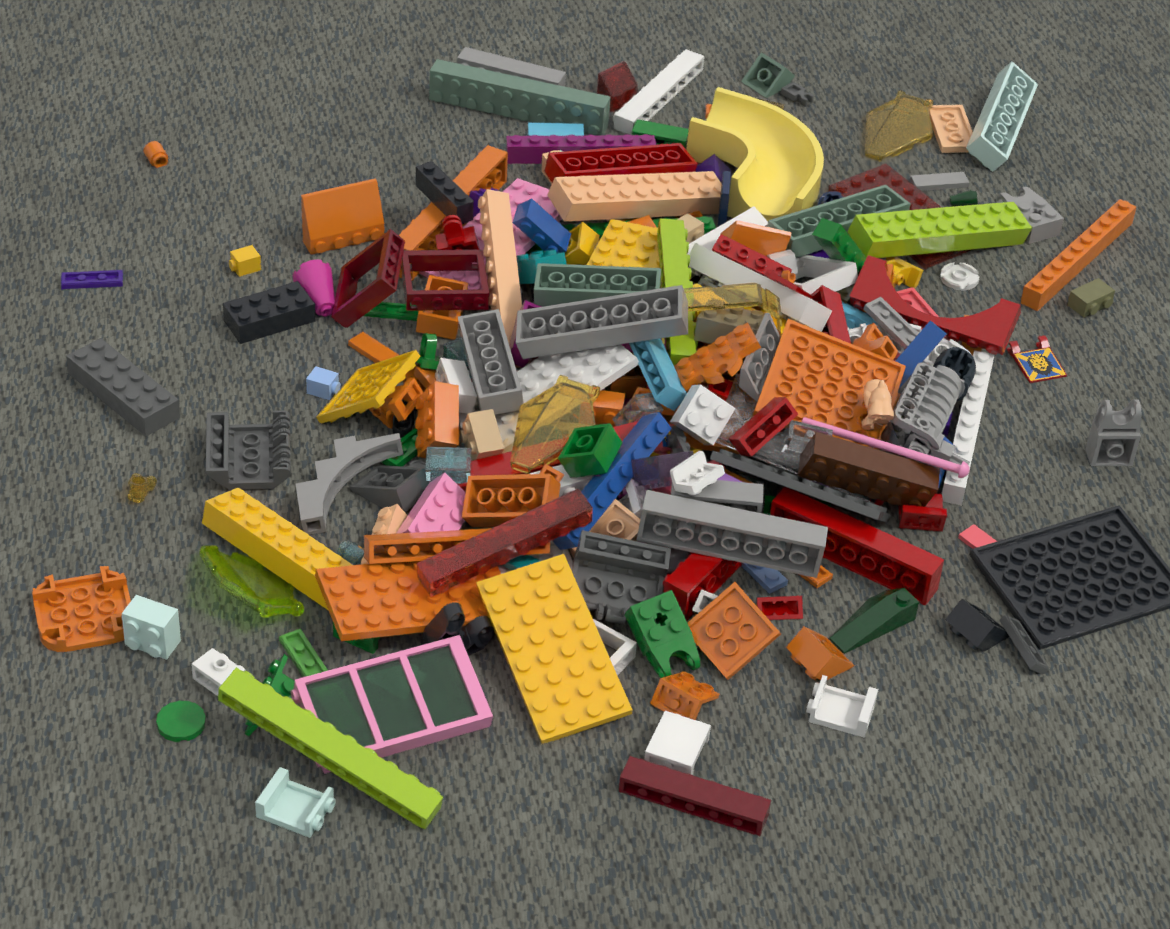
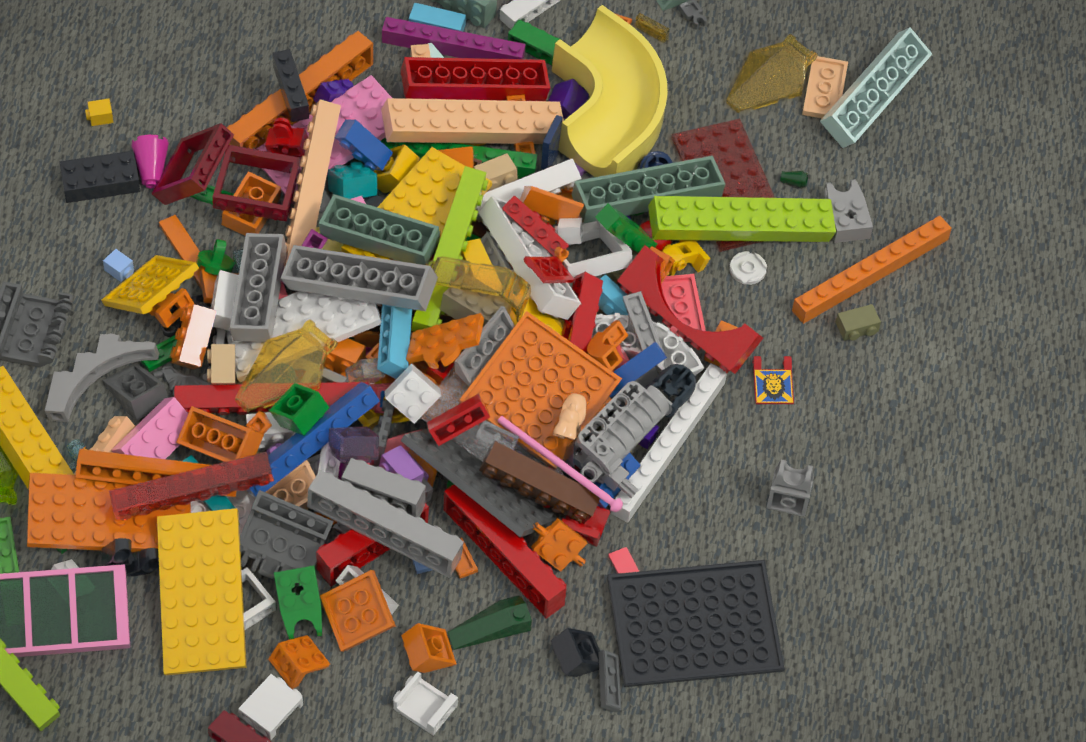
camera: 15 degrees right, 15 degrees up
orange slope [301,178,384,255] -> none
clear light blue brick [425,447,472,484] -> none
white bracket [670,451,725,495] -> none
red slope [756,596,803,620] -> none
light grey tile [910,172,969,191] -> none
none -> orange plate [531,518,587,572]

